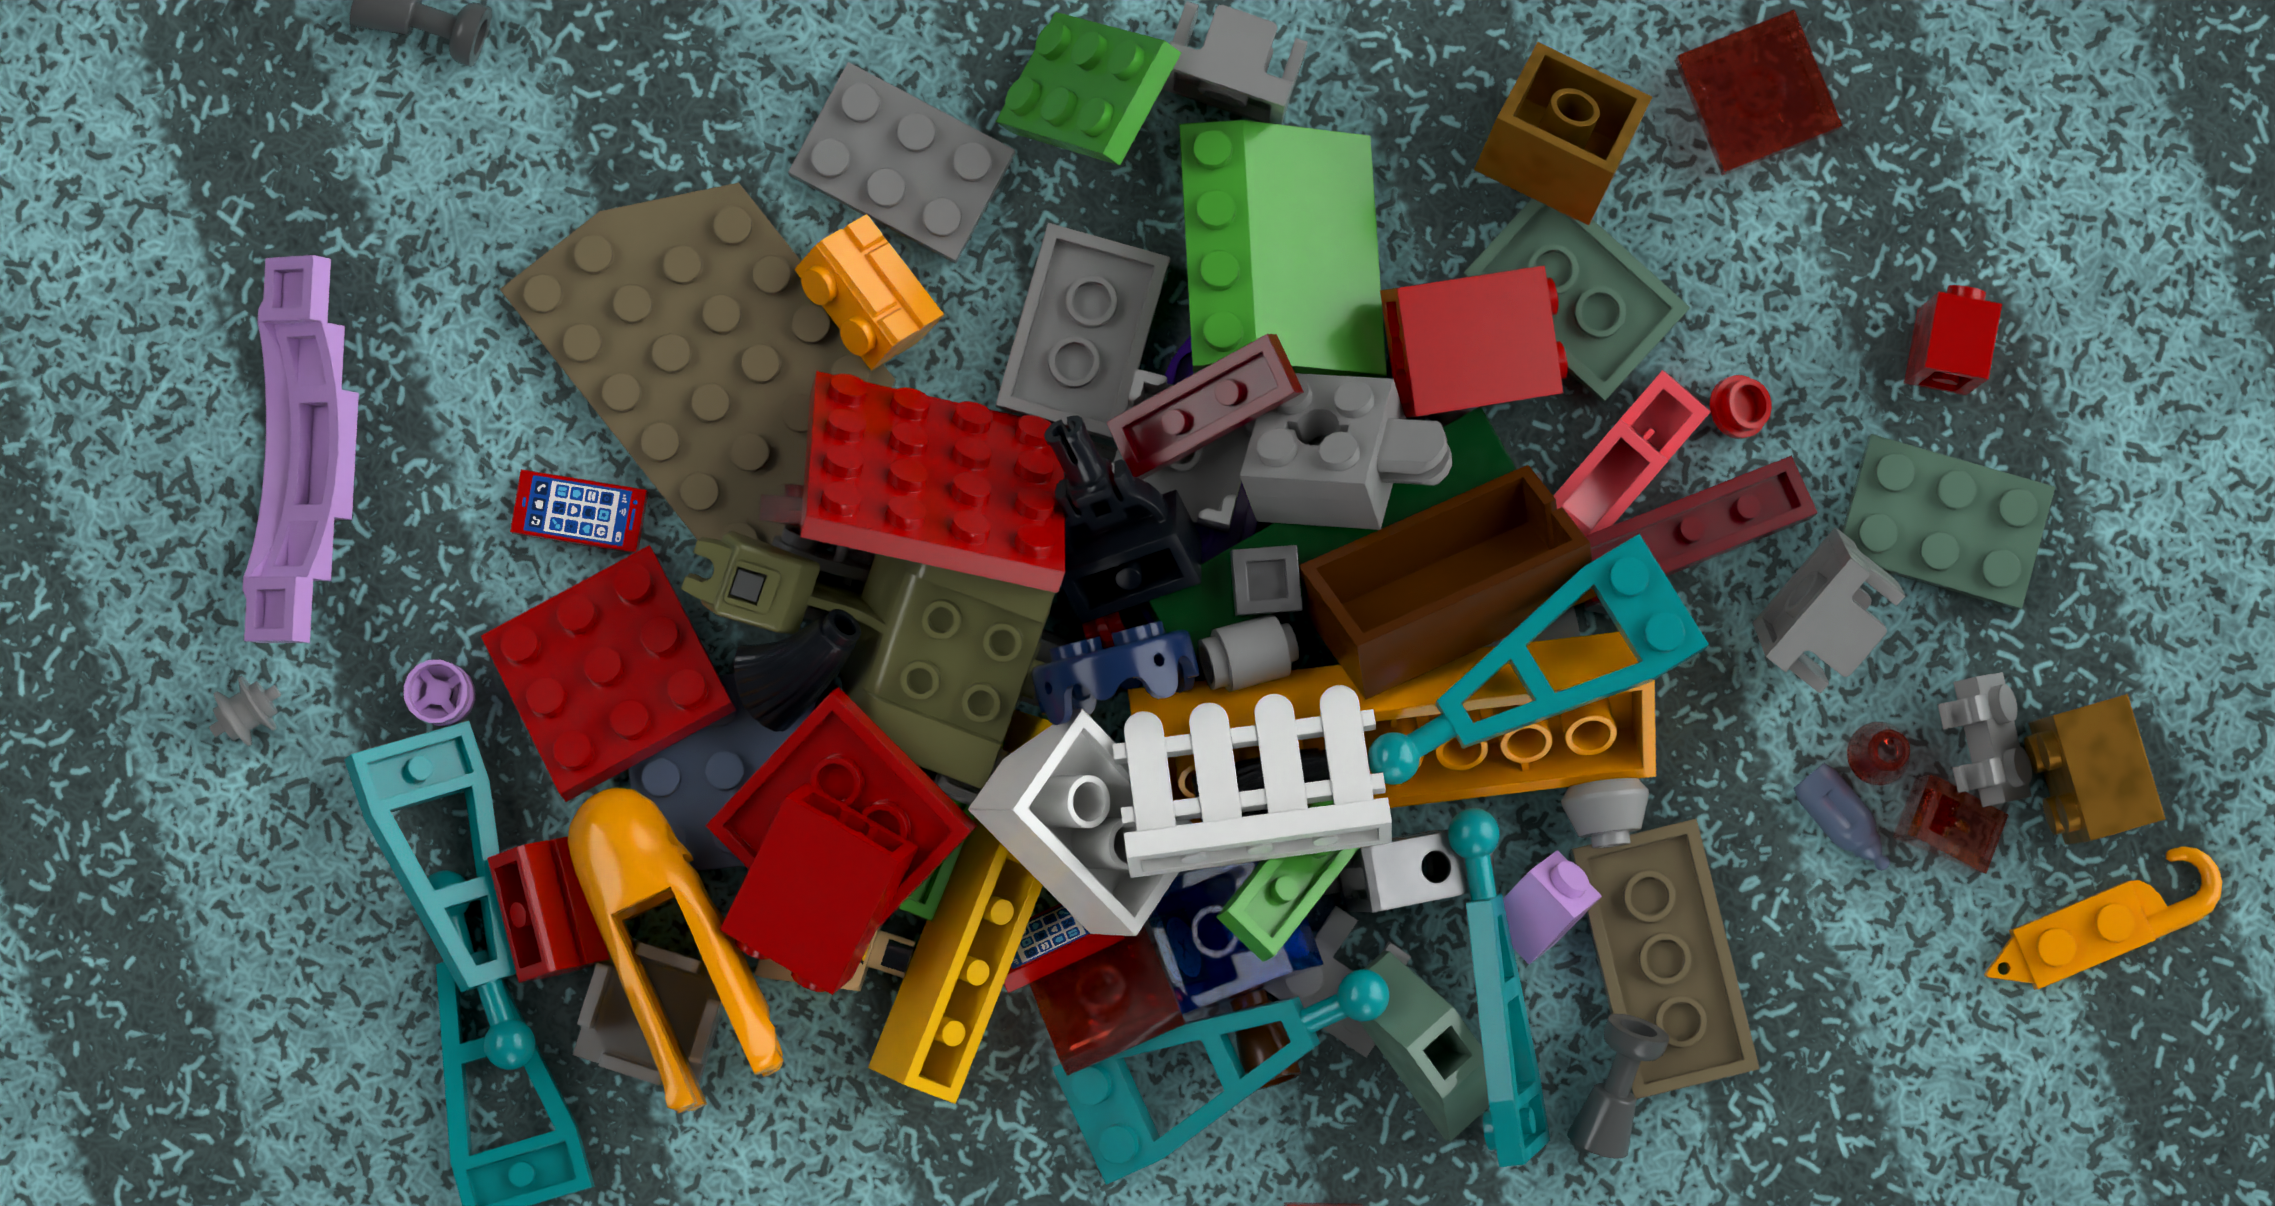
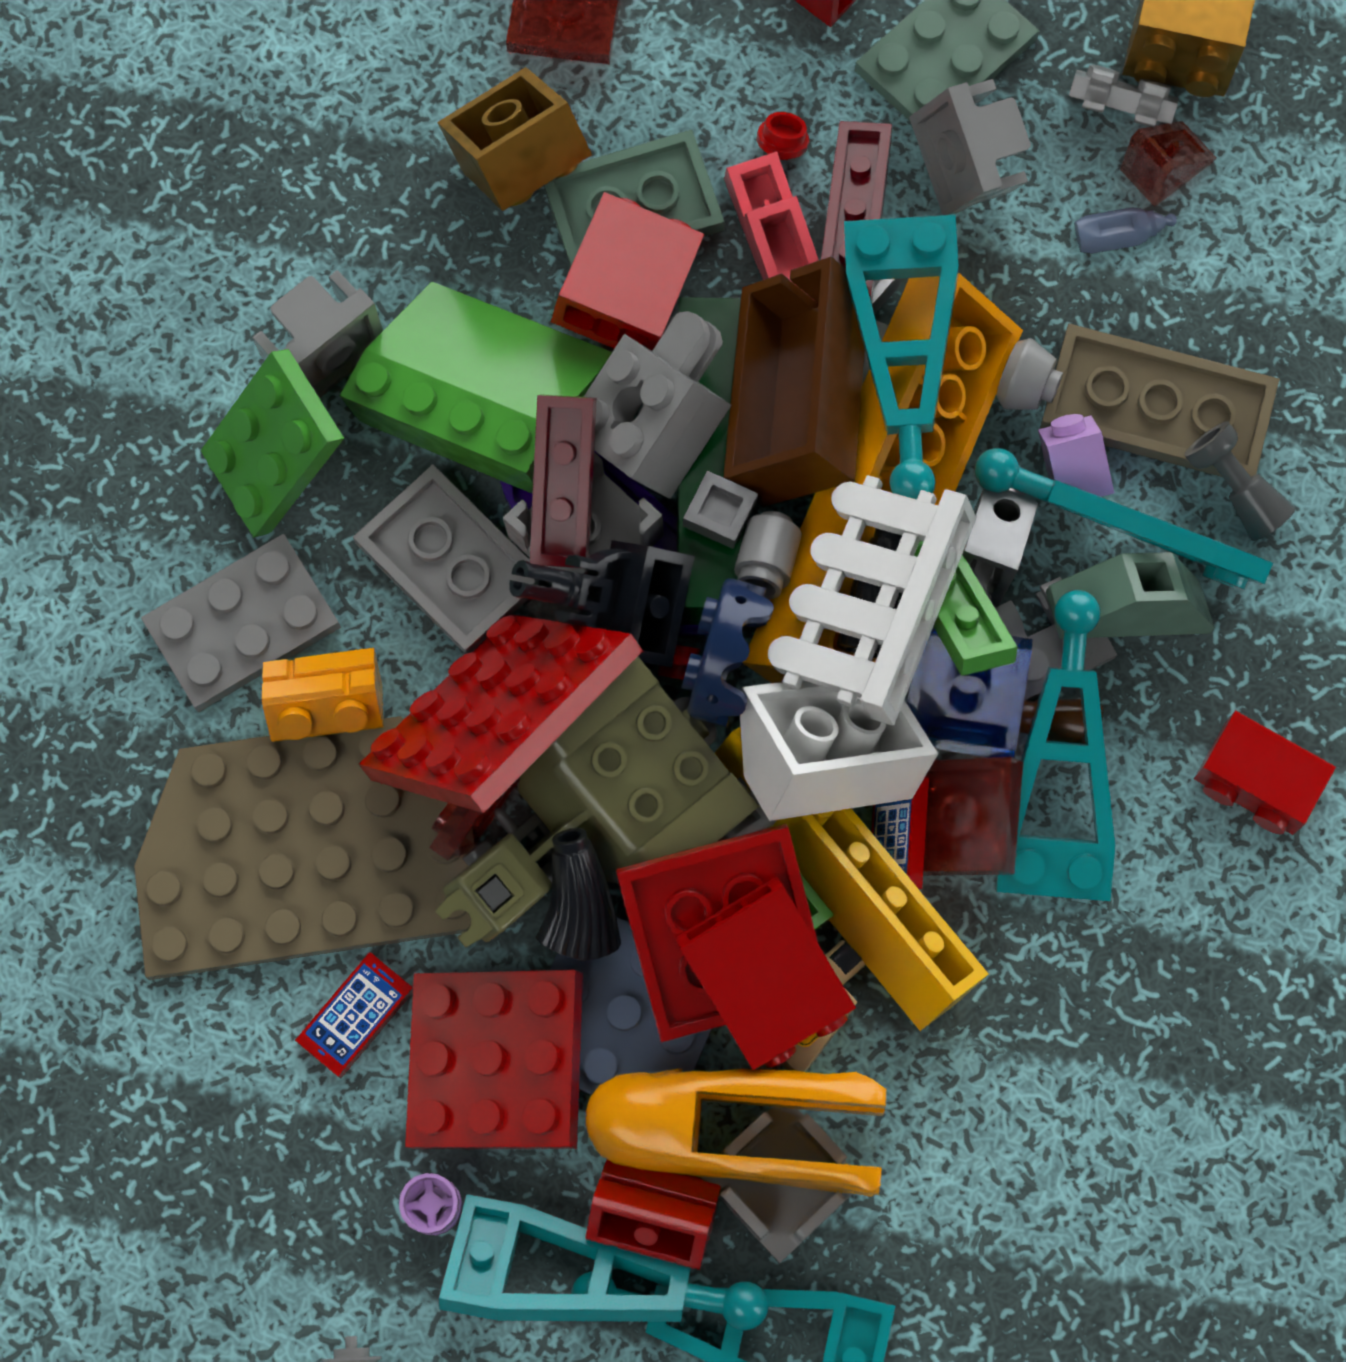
camera: 55 degrees left, 10 degrees down
lavender piece [243,255,359,643] -> none
clear red cone [1847,722,1911,785] -> none
light orange plate [1984,846,2222,990] -> none

